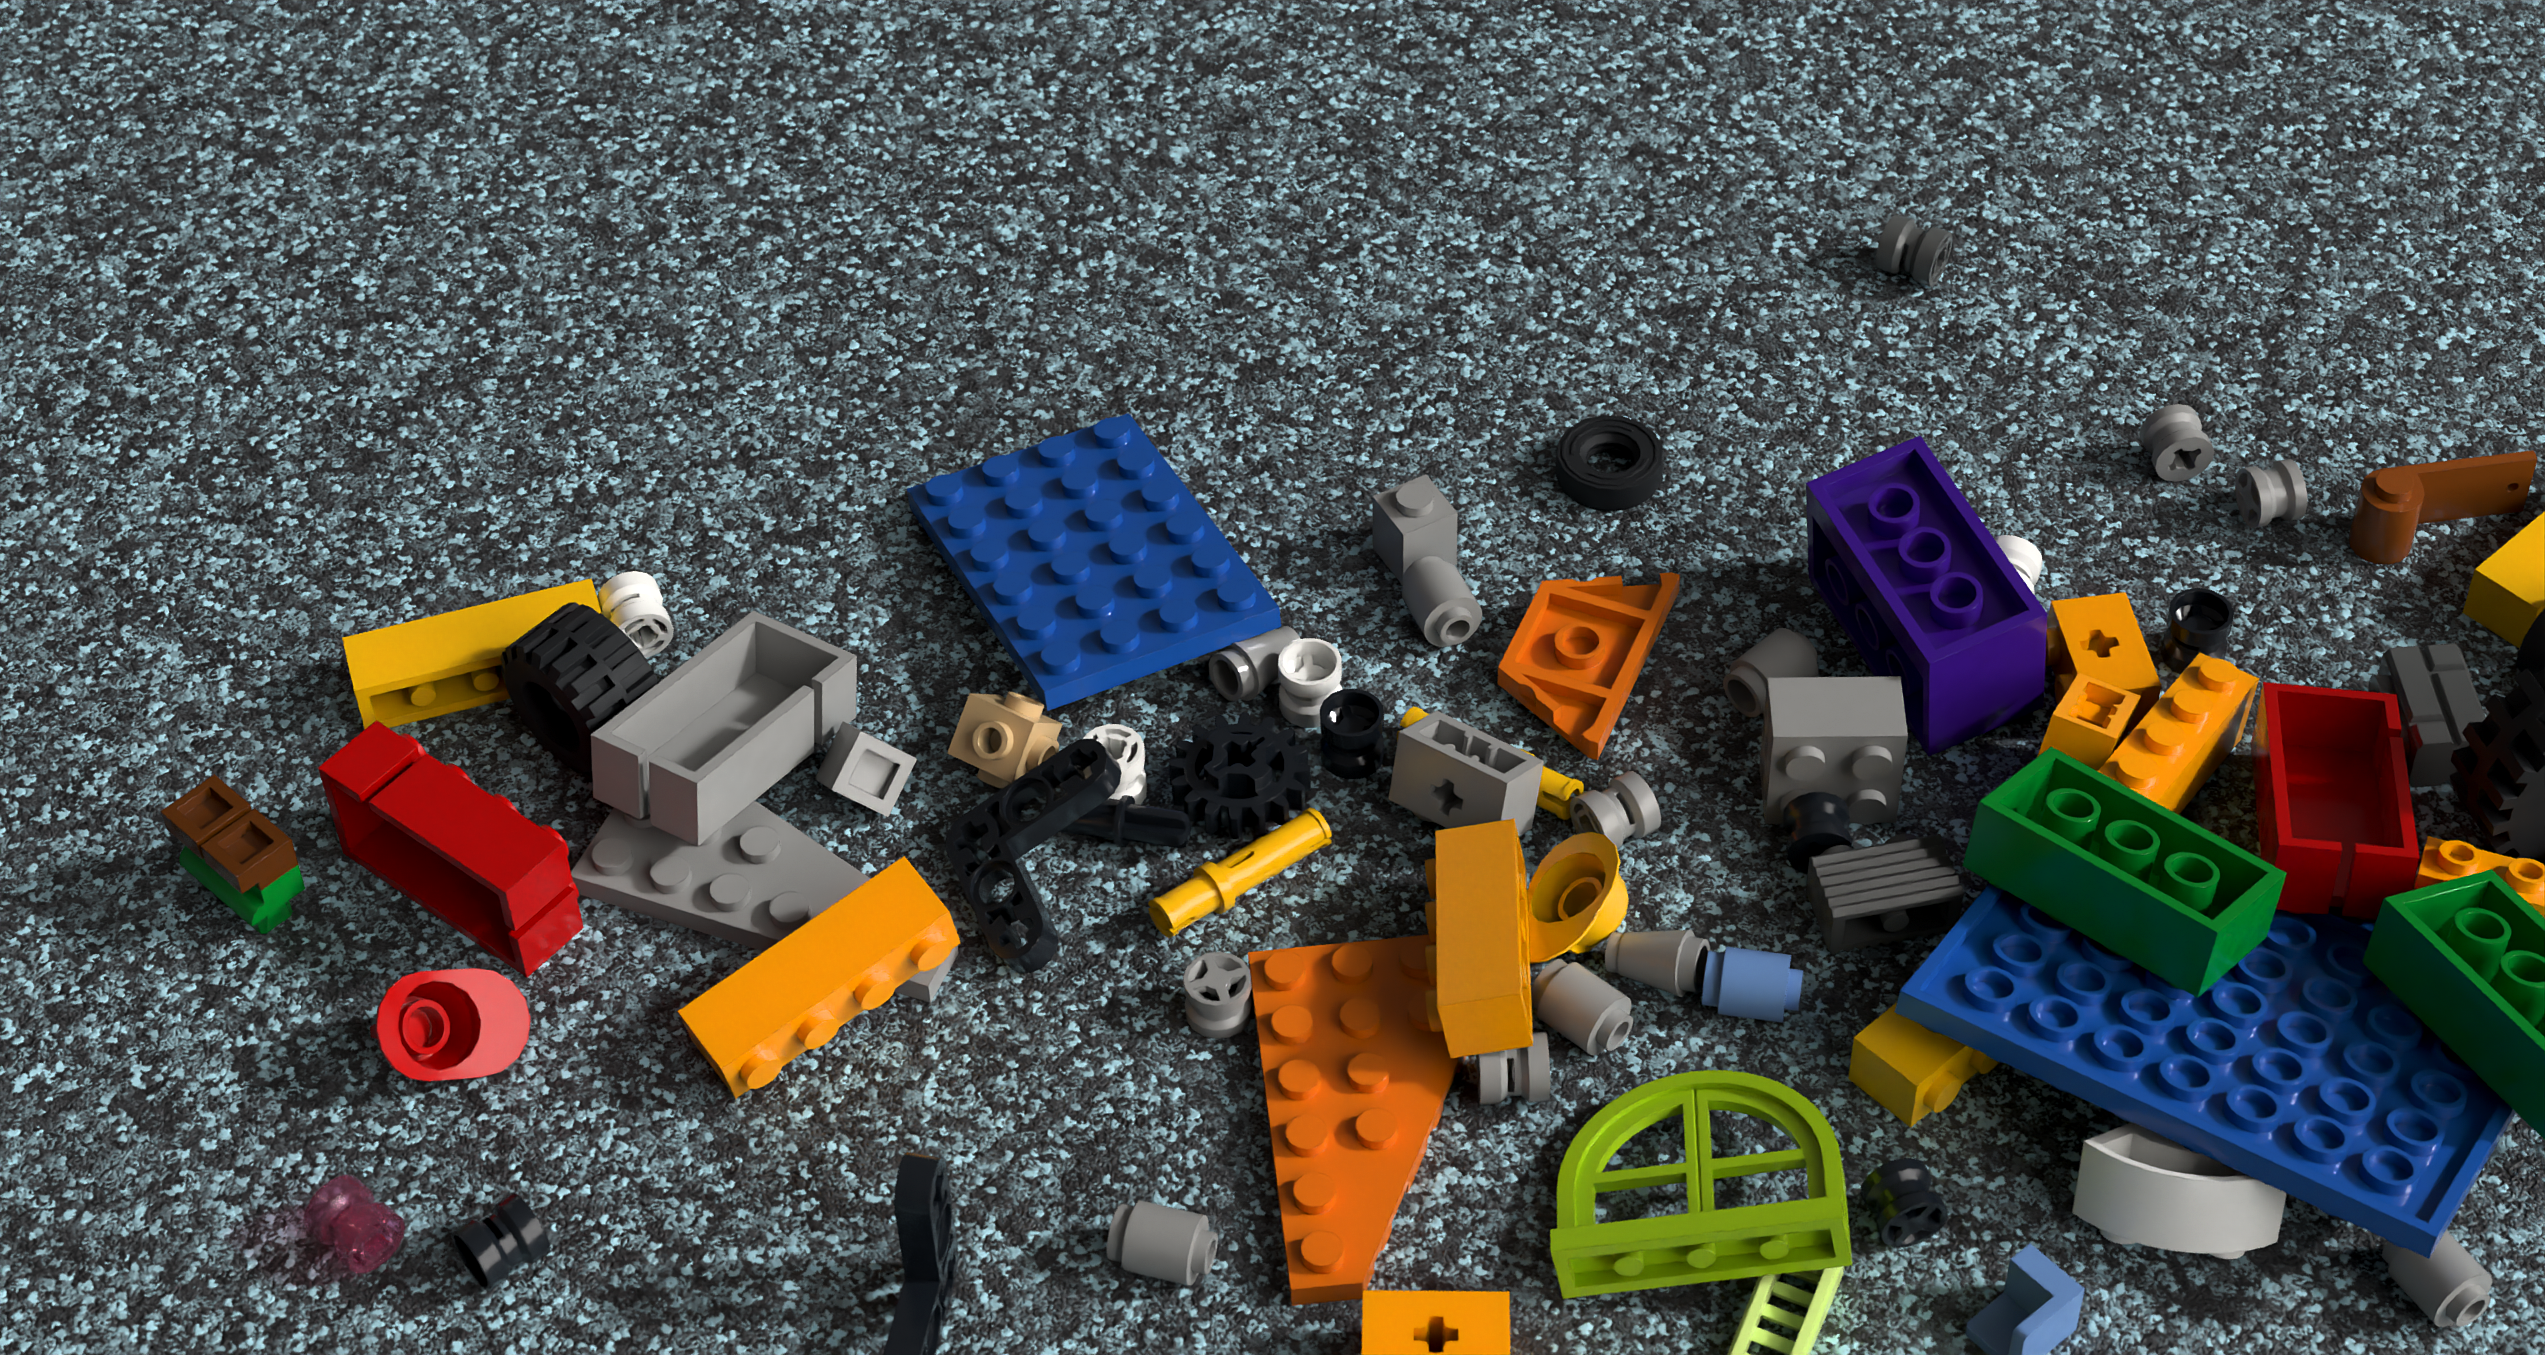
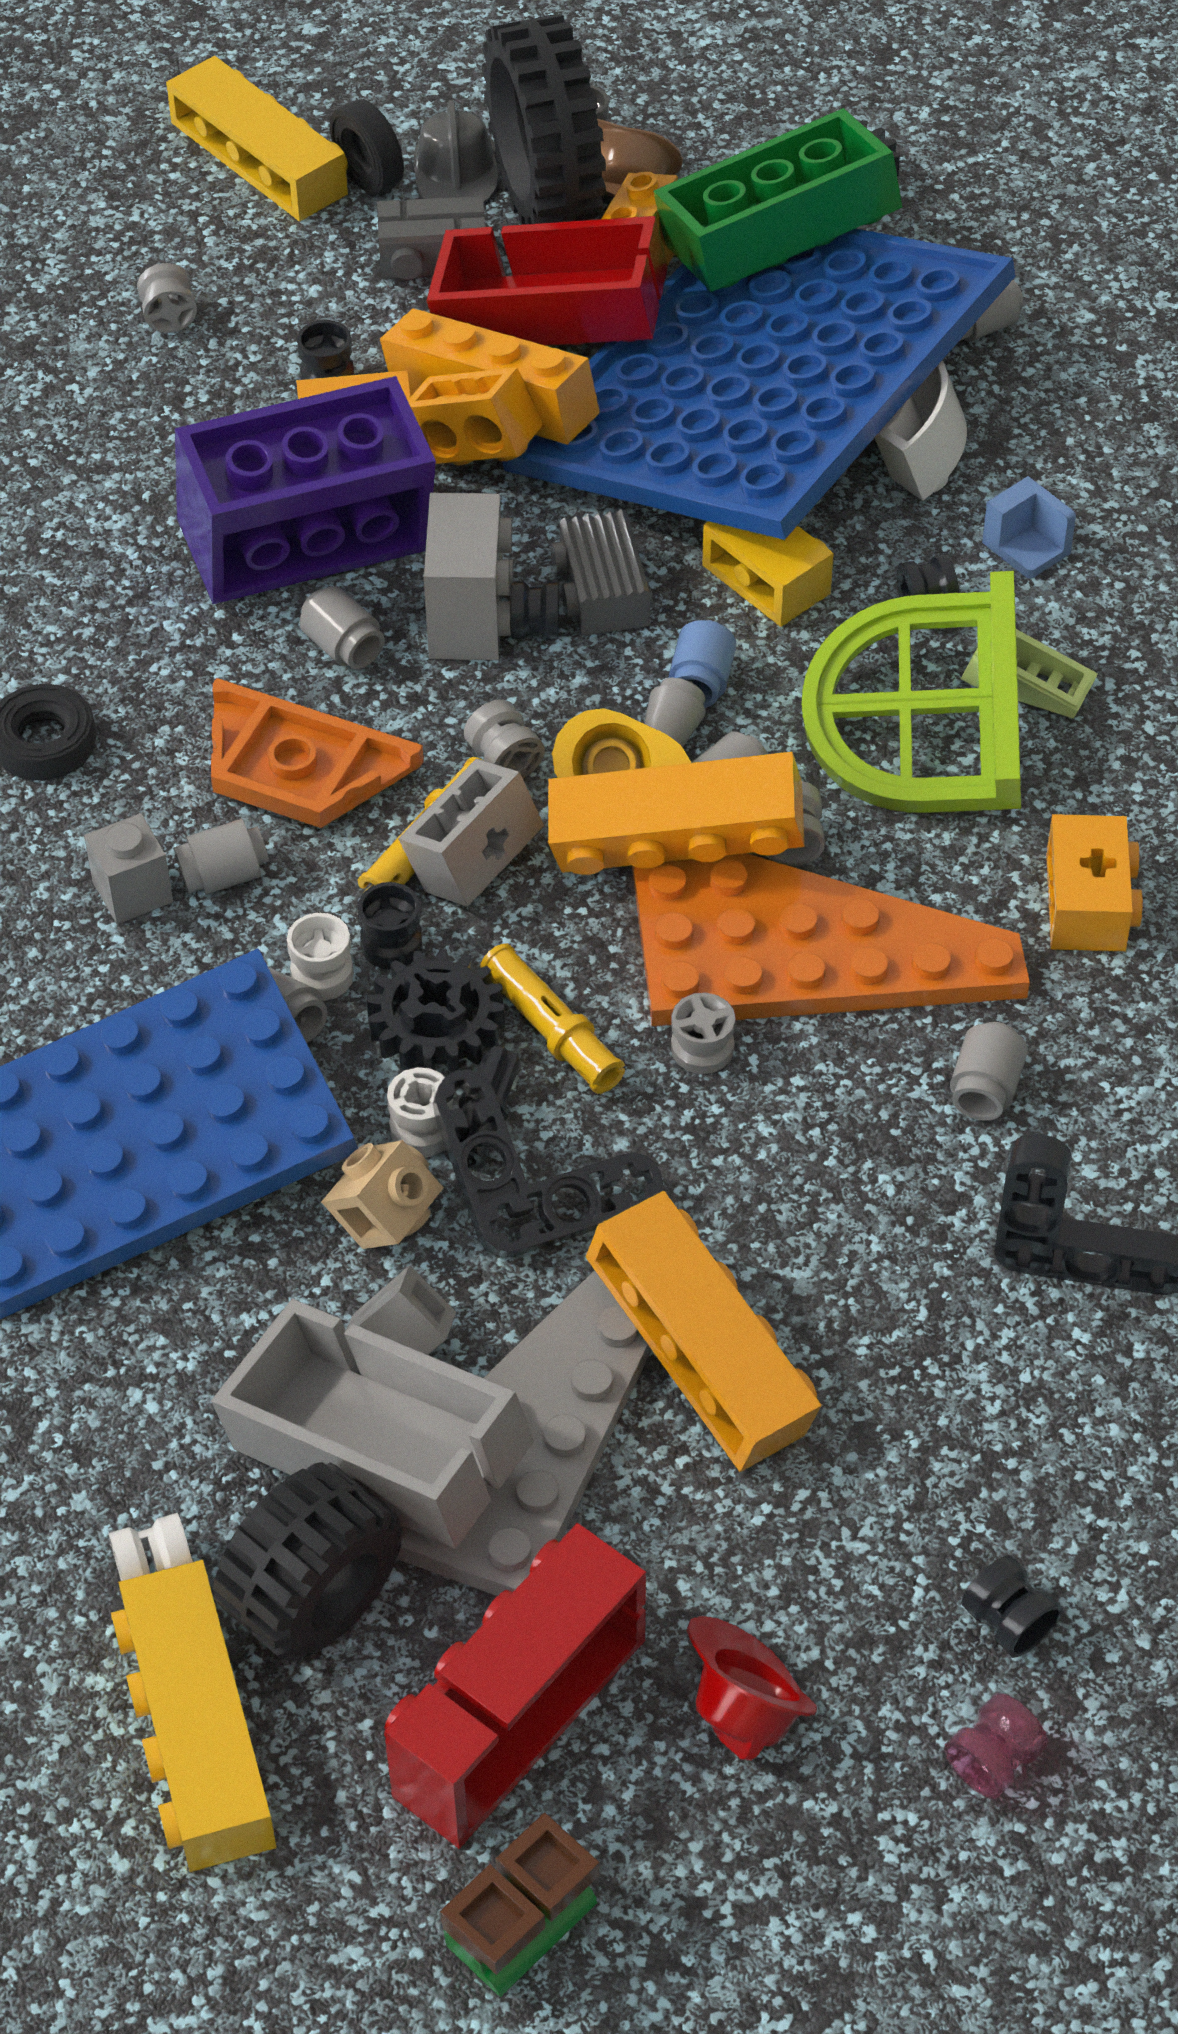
camera: 90 degrees left, 5 degrees up
green brick [1962,747,2287,998] -> none
light grey wheel [2139,404,2214,482] -> none
dark orange door [2348,450,2538,565] -> none

